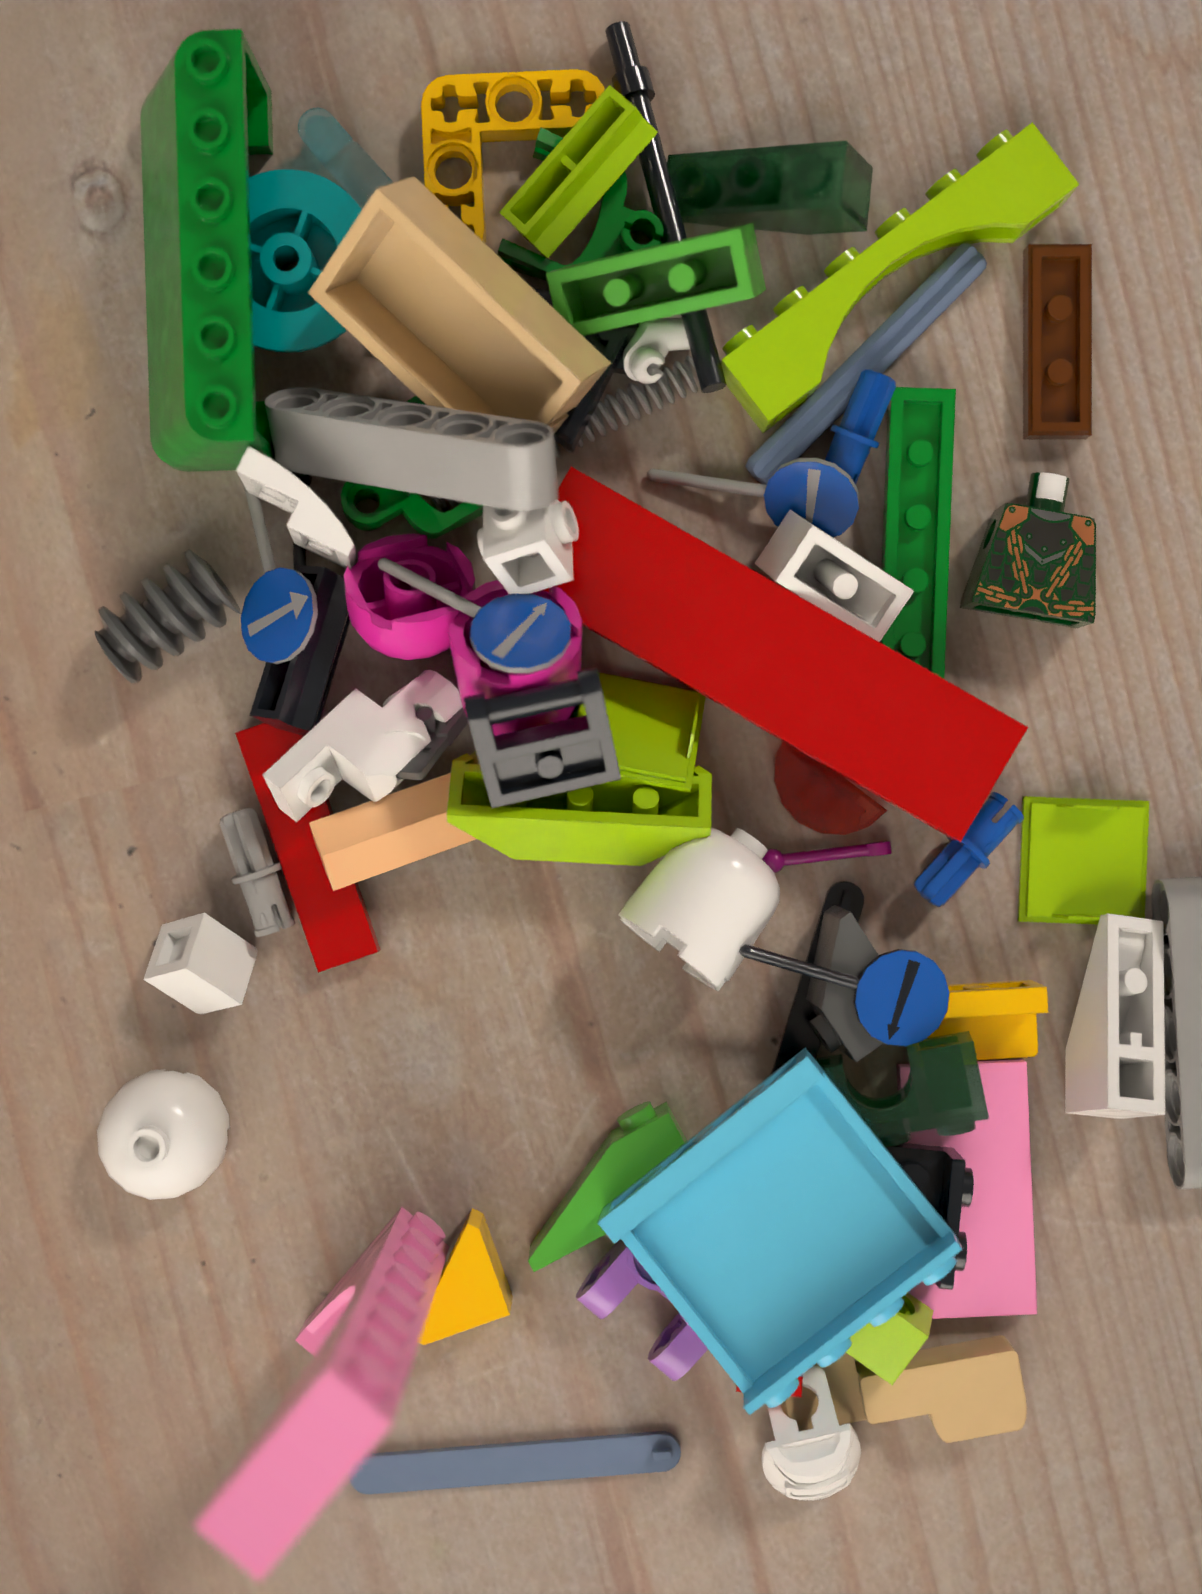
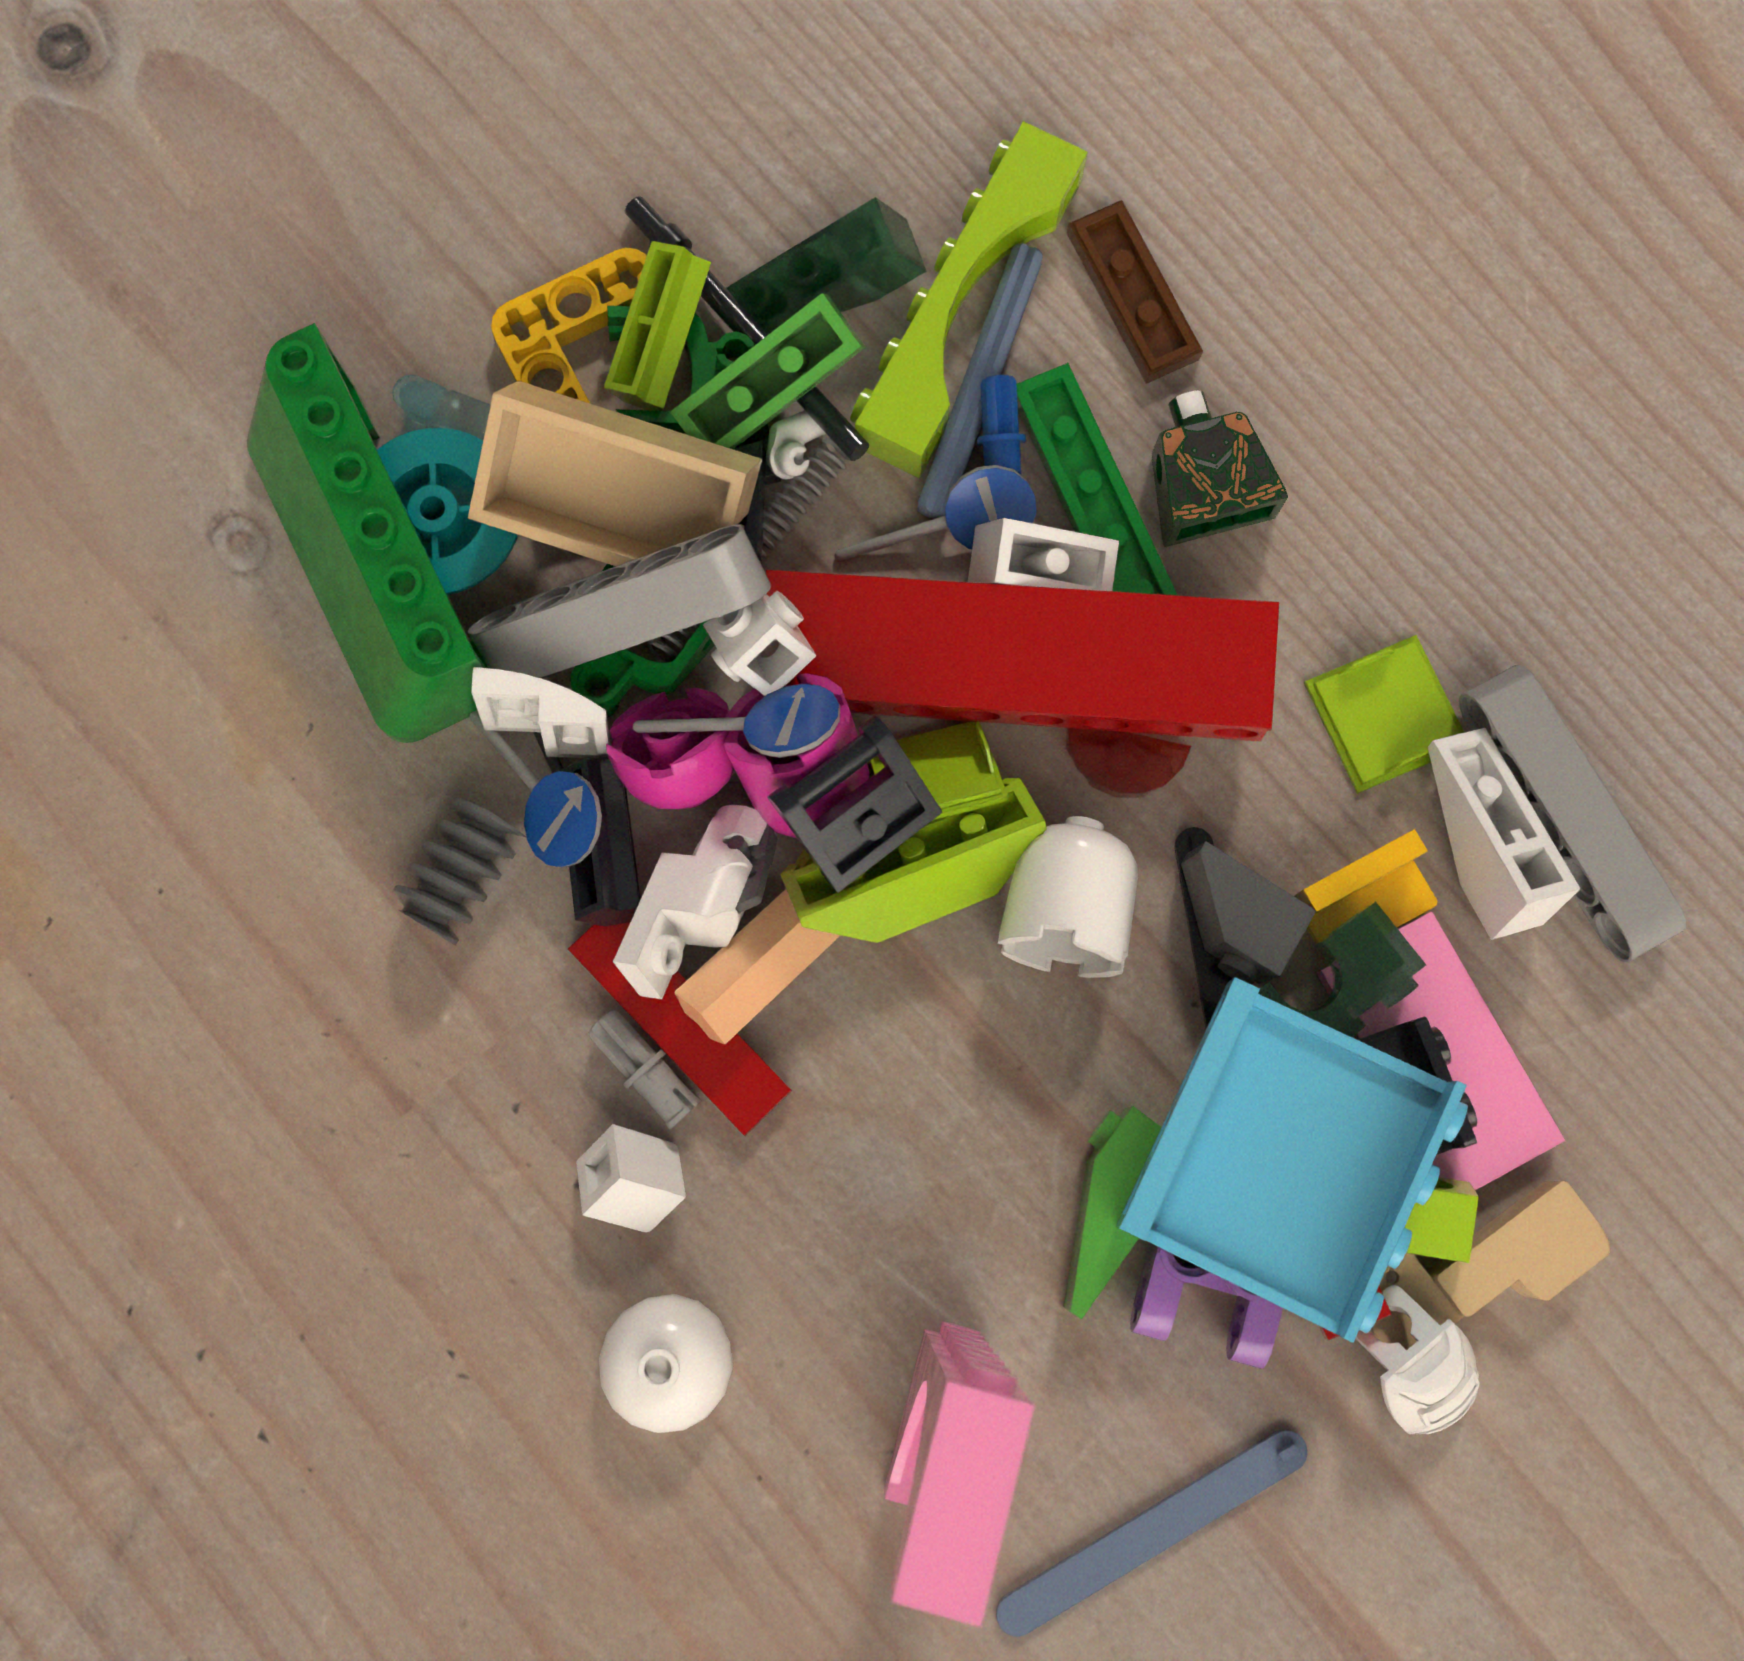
camera: 30 degrees left, 10 degrees down
yellow slope [419,1208,513,1345] -> none
blue piece [740,945,950,1046] -> none
magenta hinge [762,841,892,873] -> none
blue axle [914,792,1024,907] -> none

